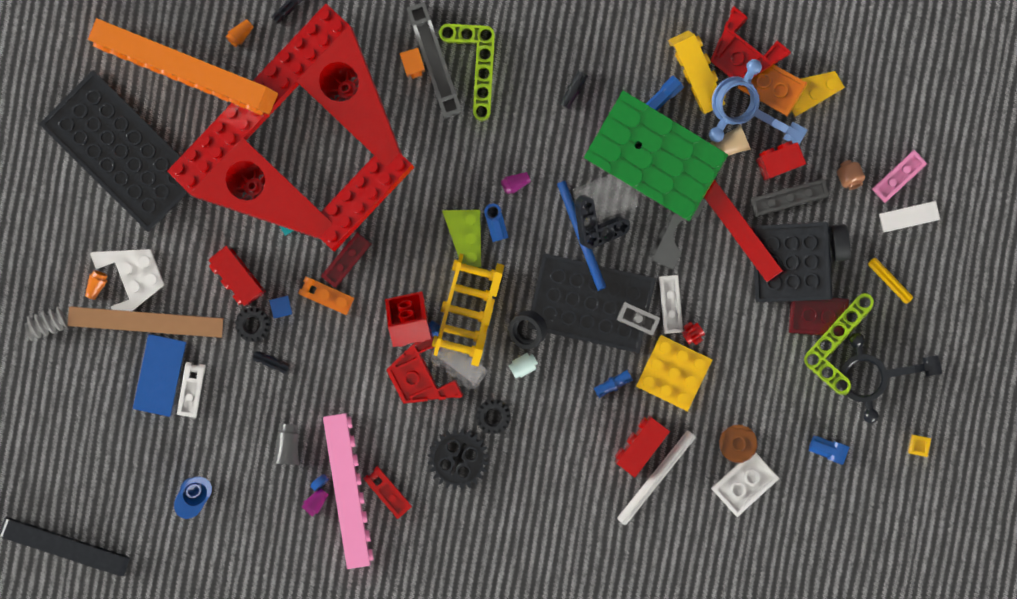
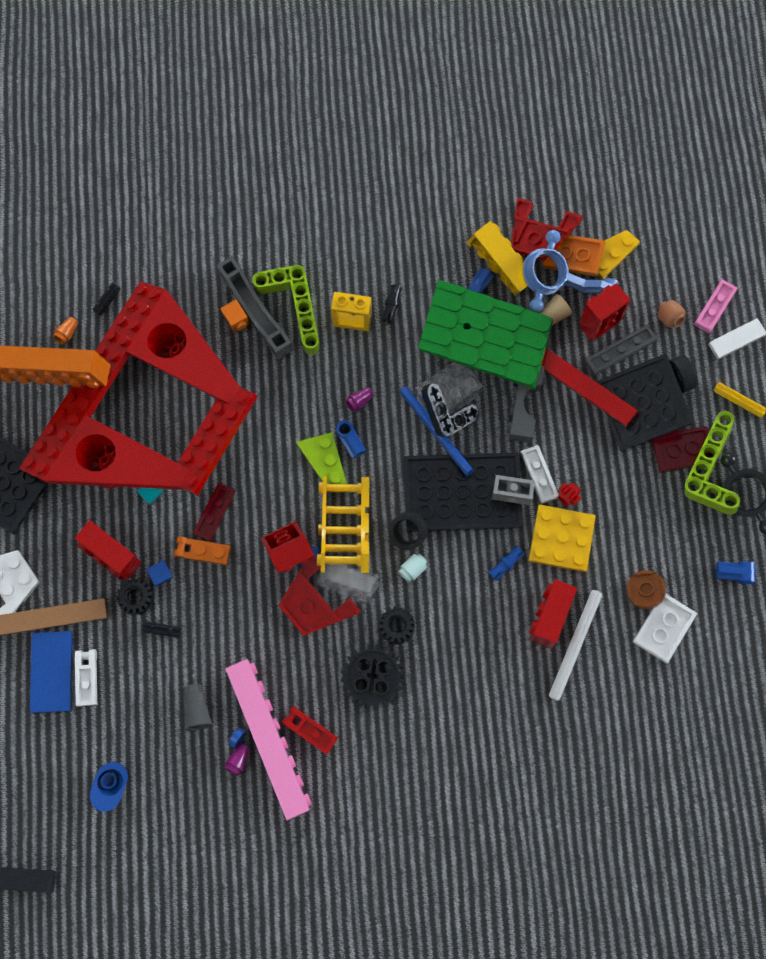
camera: 15 degrees left, 15 degrees down
none -> yellow window [331,292,372,331]

